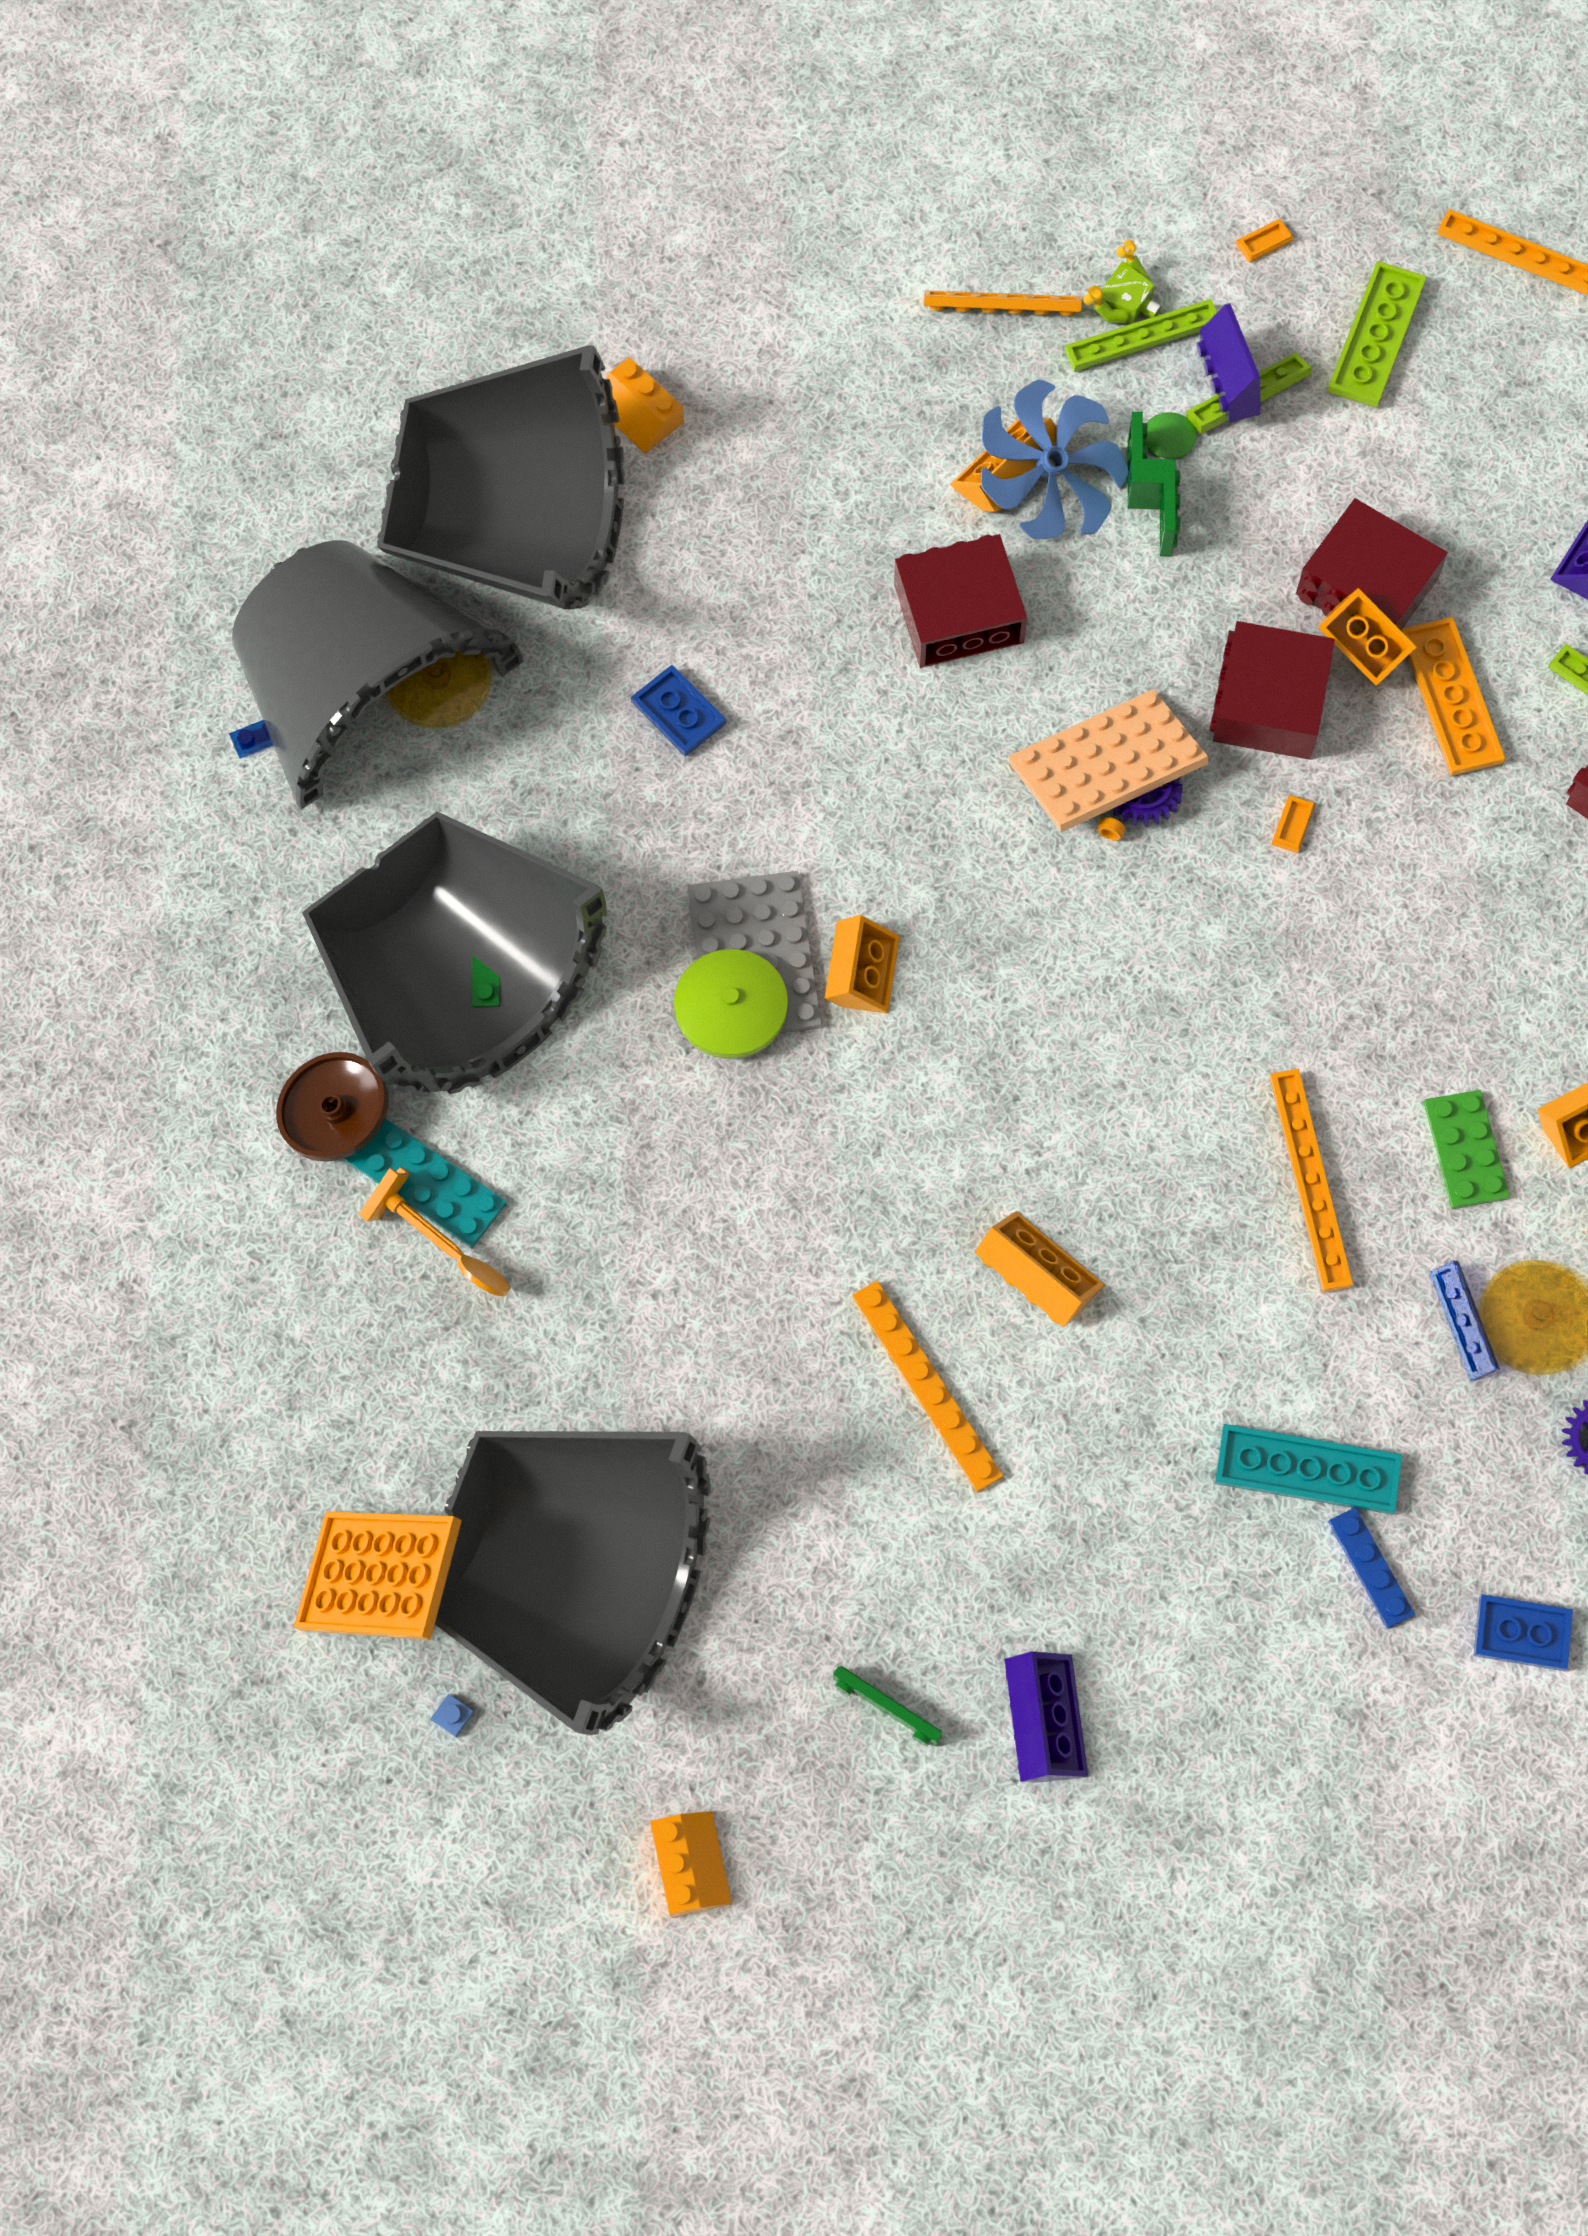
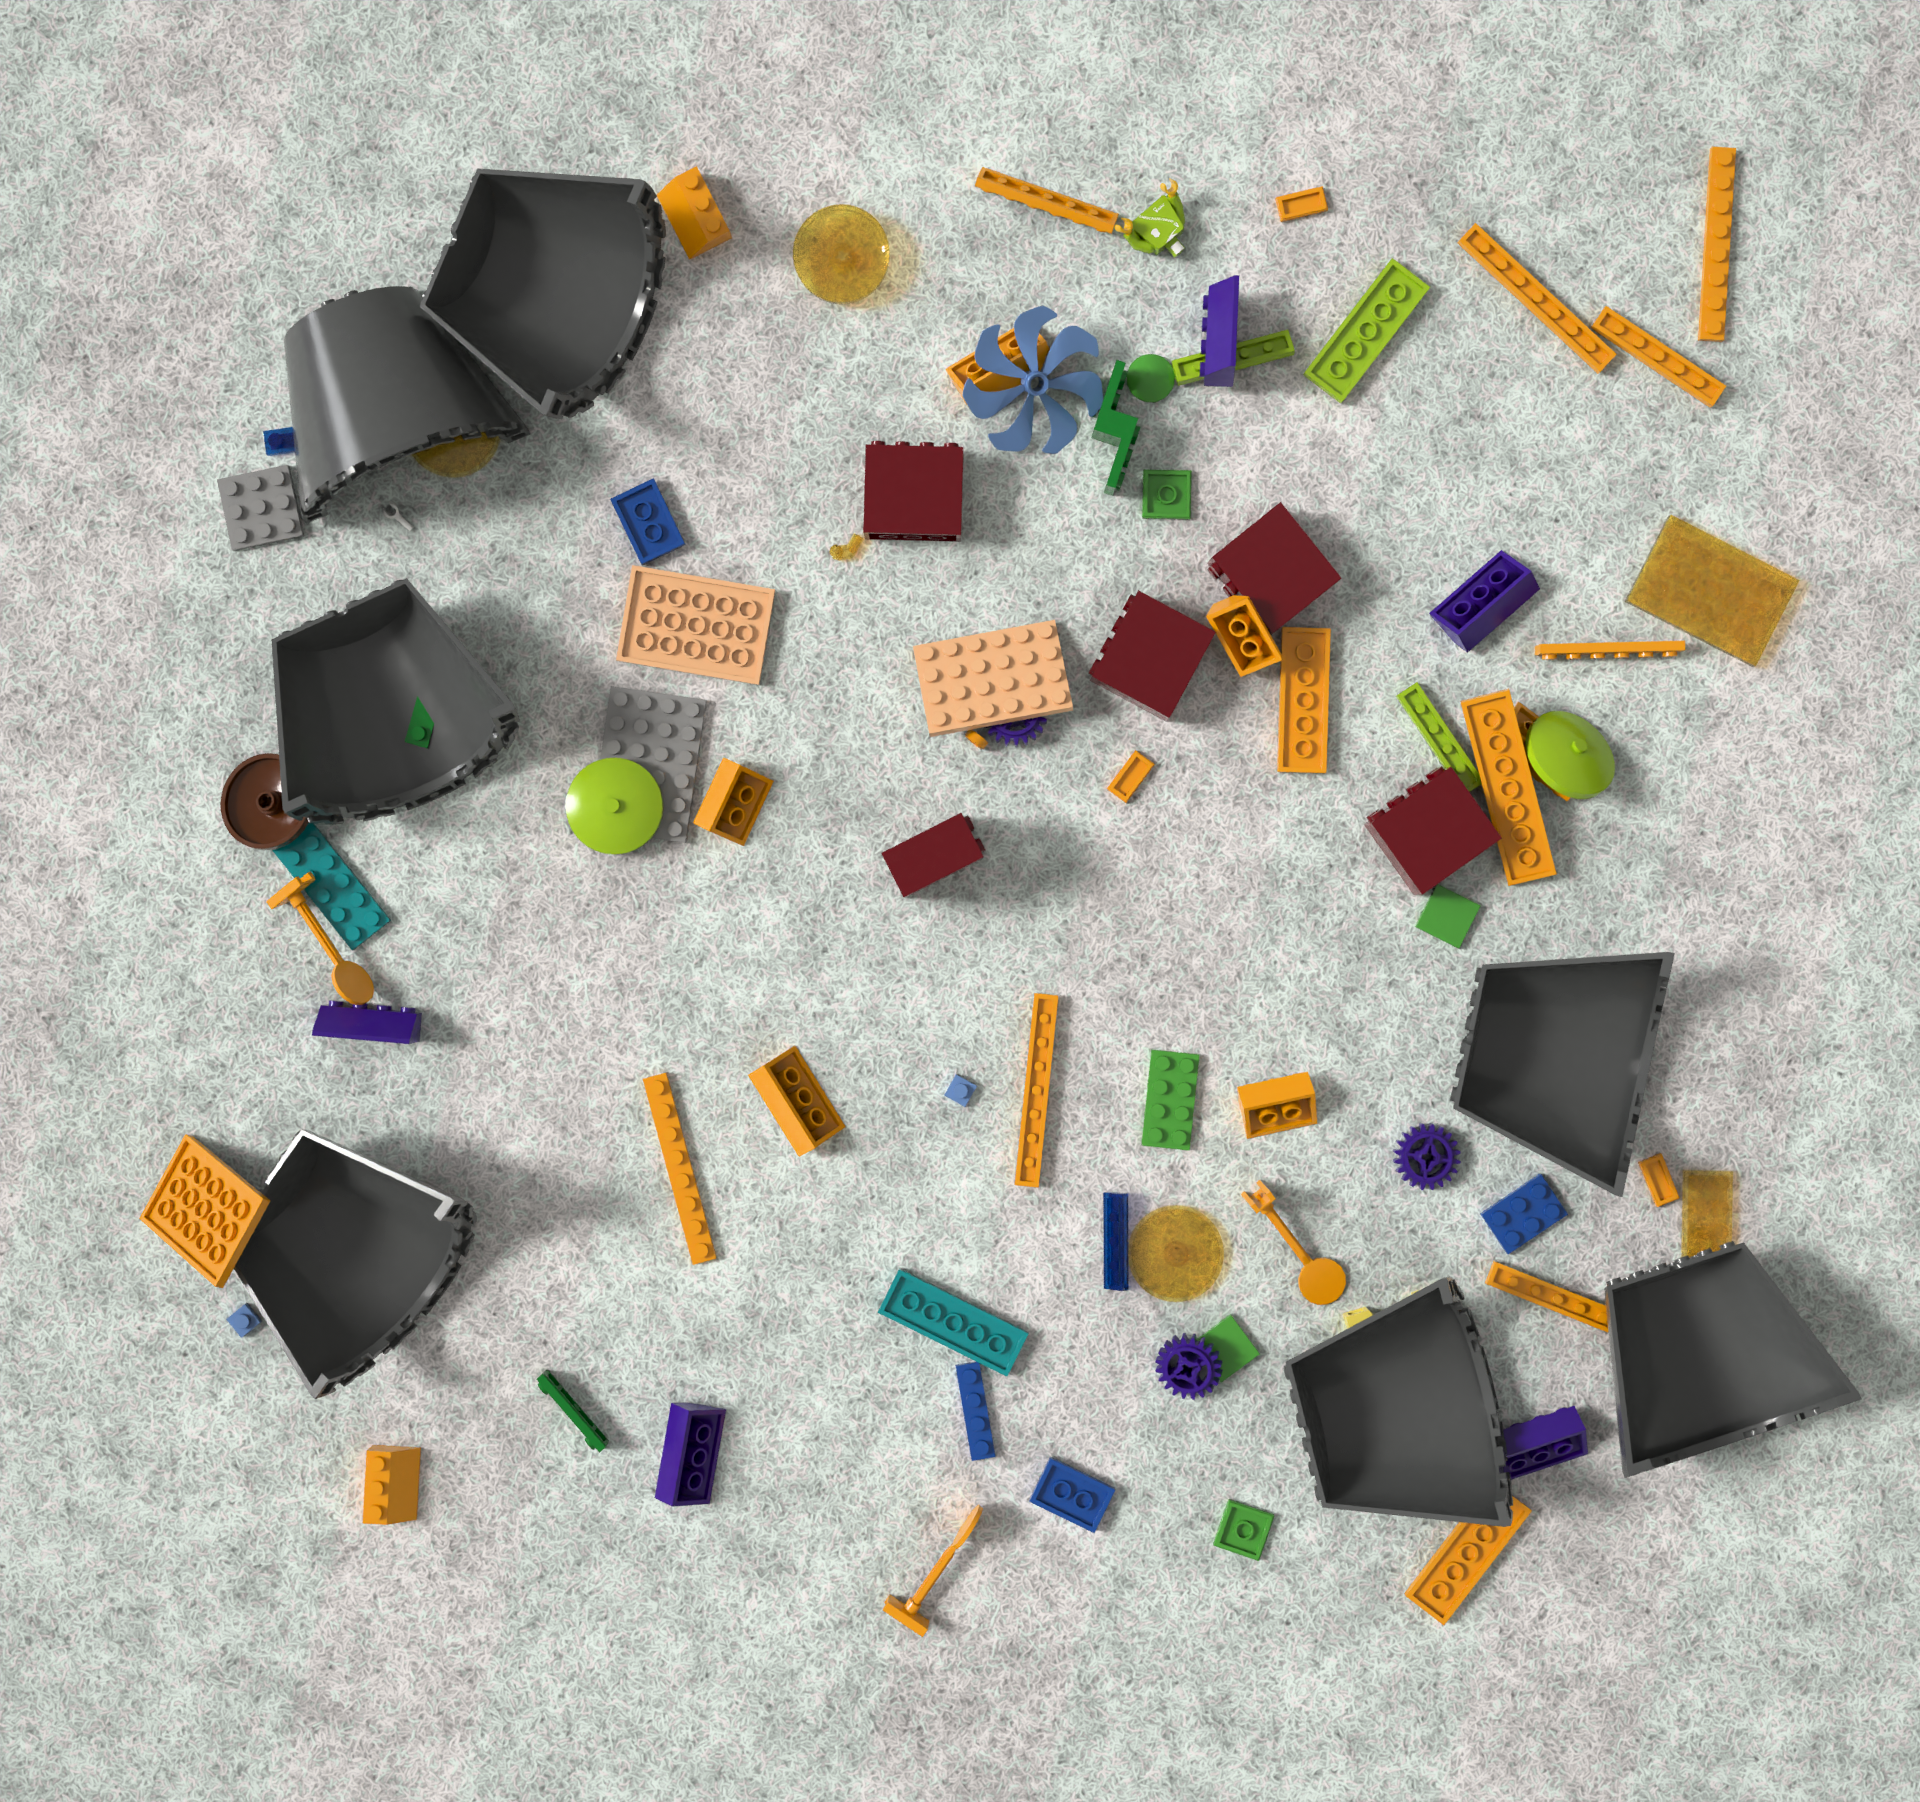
camera: 15 degrees right, 20 degrees up
lime plate [1064,299,1217,372] -> none
none -> light grey plate [217,465,304,551]
none -> dark purple slope [312,1000,422,1044]
none -> white hand [383,501,413,531]
none -> light nougat plate [616,565,776,685]
none -> clear yellow dish [793,204,890,304]
none -> clear yellow arm [829,533,864,561]
none -> dark red brick [881,813,986,898]
none -> light orange piece [883,1505,983,1637]
none -> medium blue plate [944,1074,977,1107]
none -> bright green tile [1142,469,1192,520]

